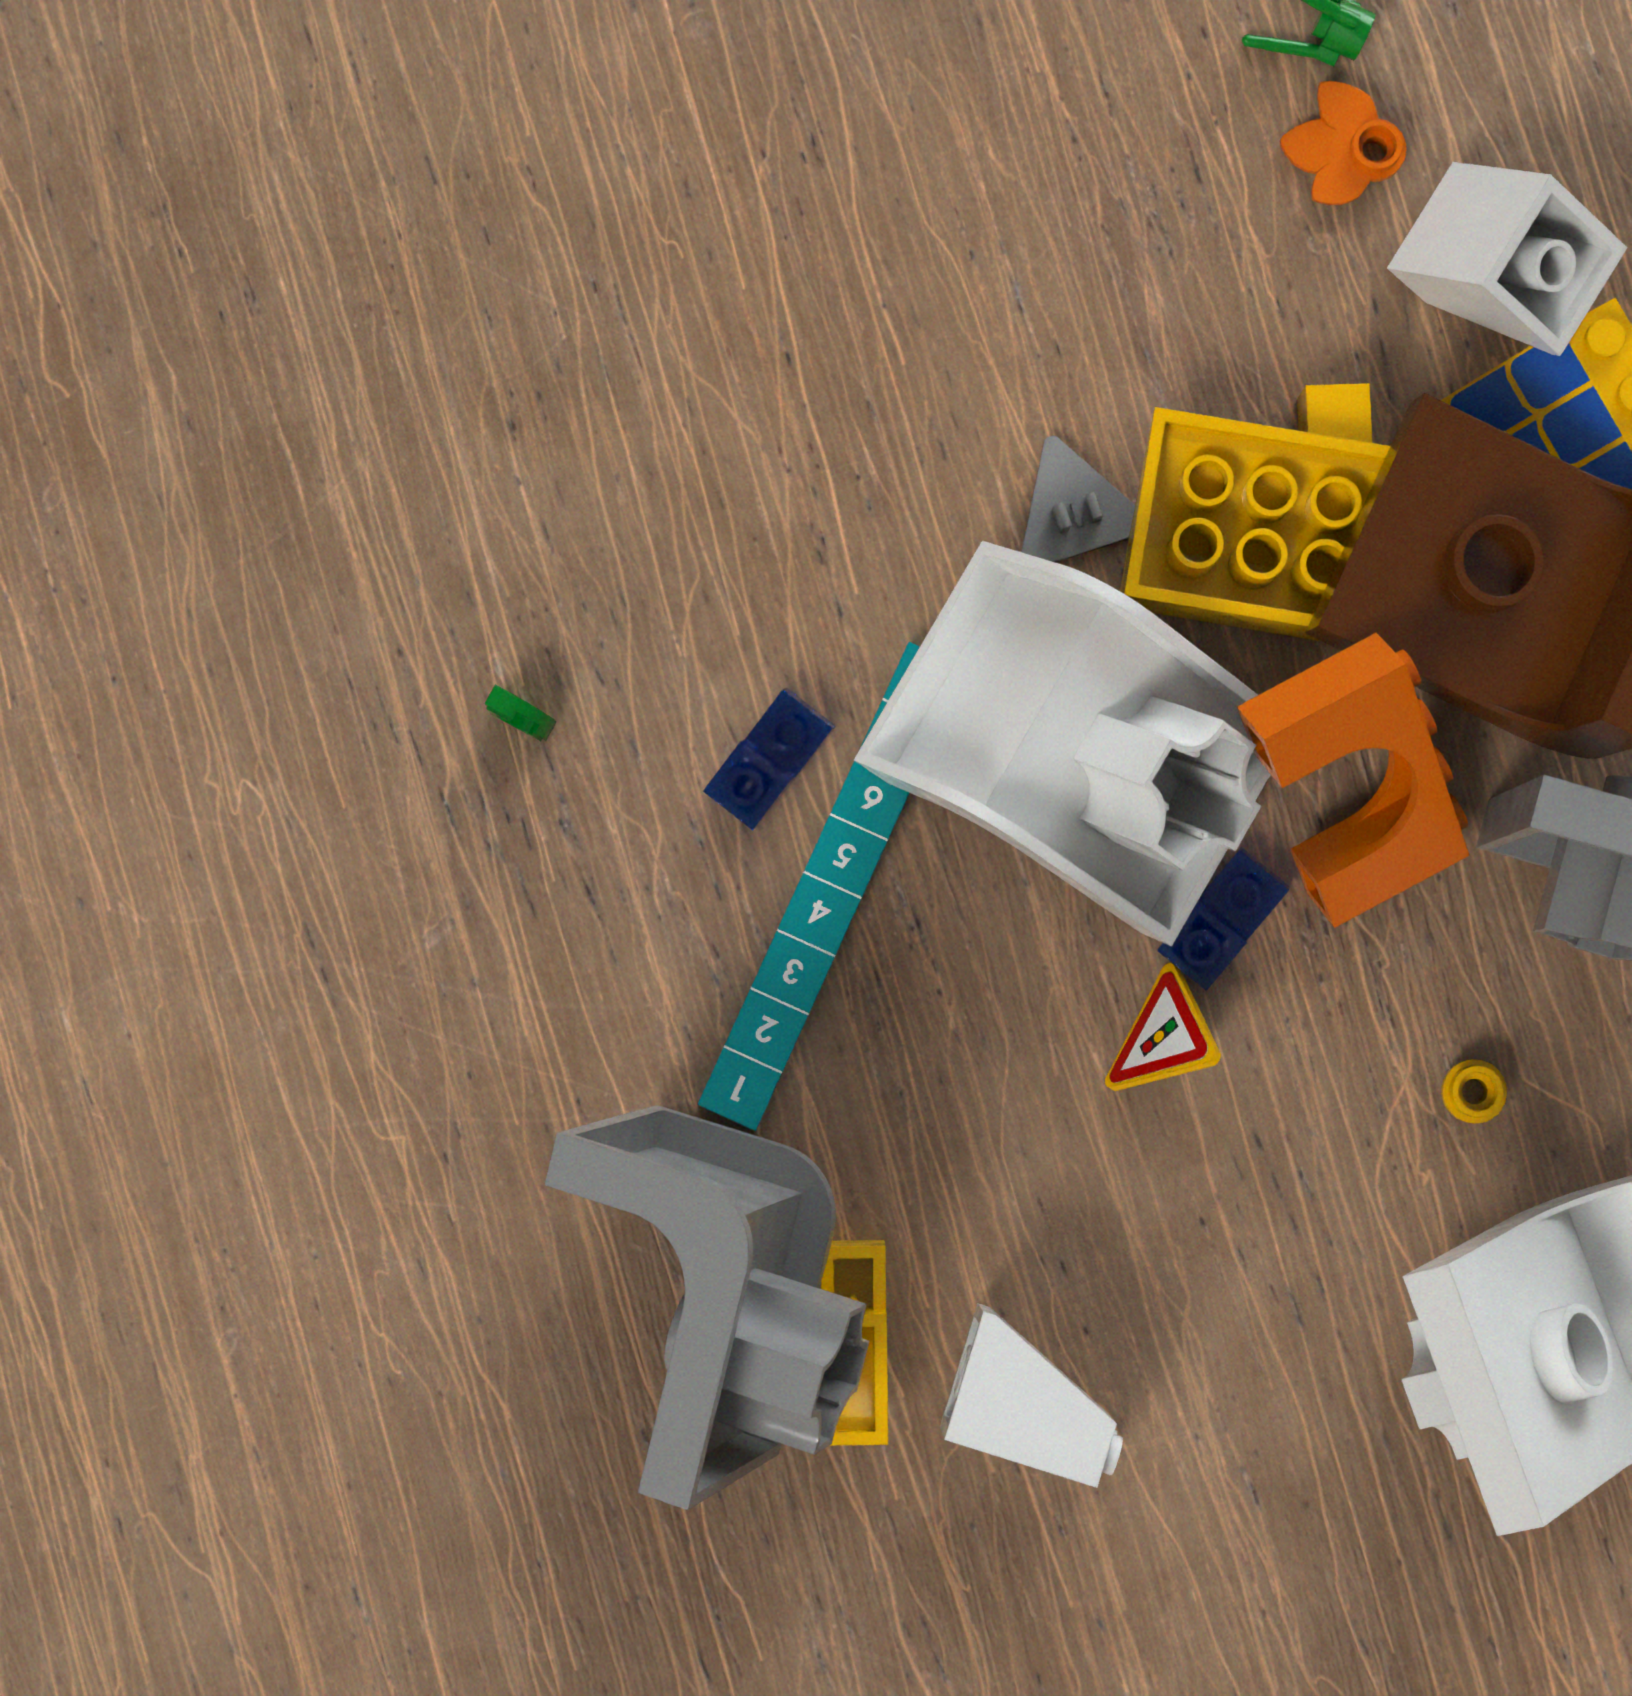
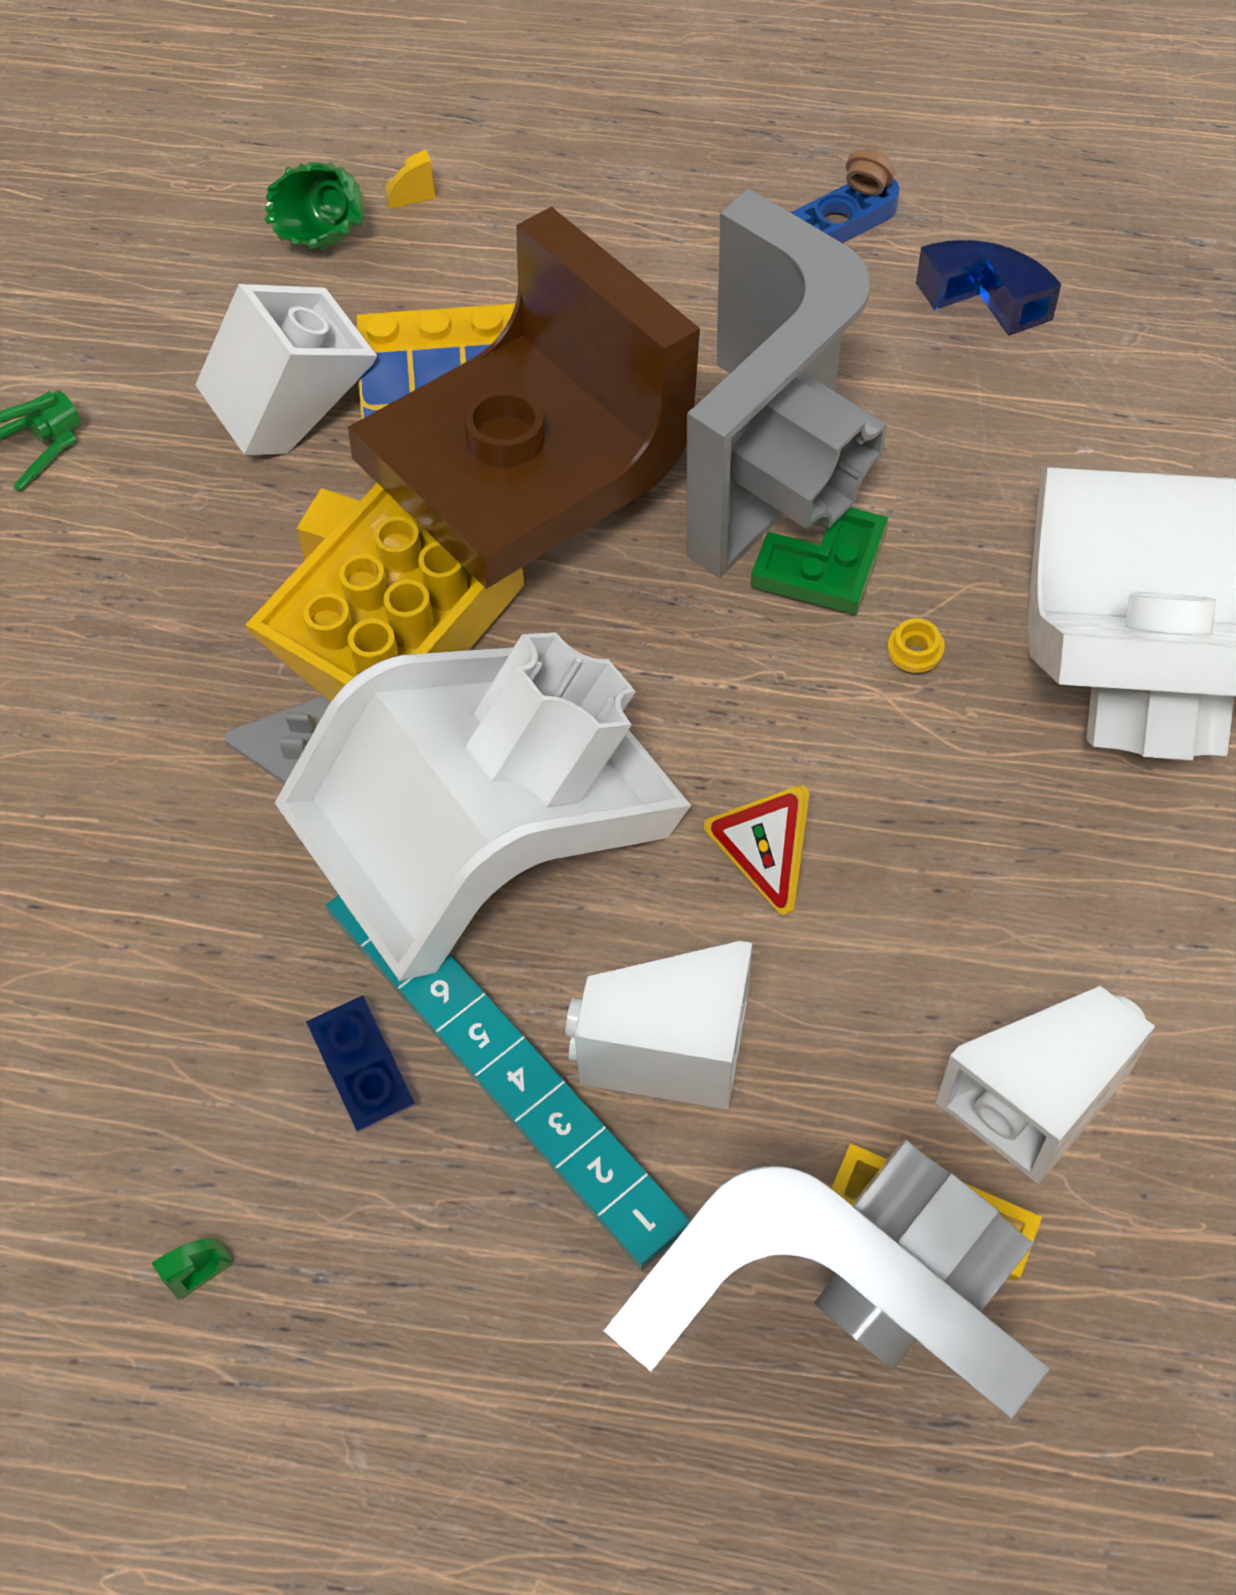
camera: 65 degrees left, 25 degrees down
clear blue slope [1157,847,1290,991] -> none
orange arch [1237,632,1470,928] -> none
orange plate [1279,81,1406,205] -> none
none -> white slope [565,941,752,1110]
none -> green plate [750,507,889,615]

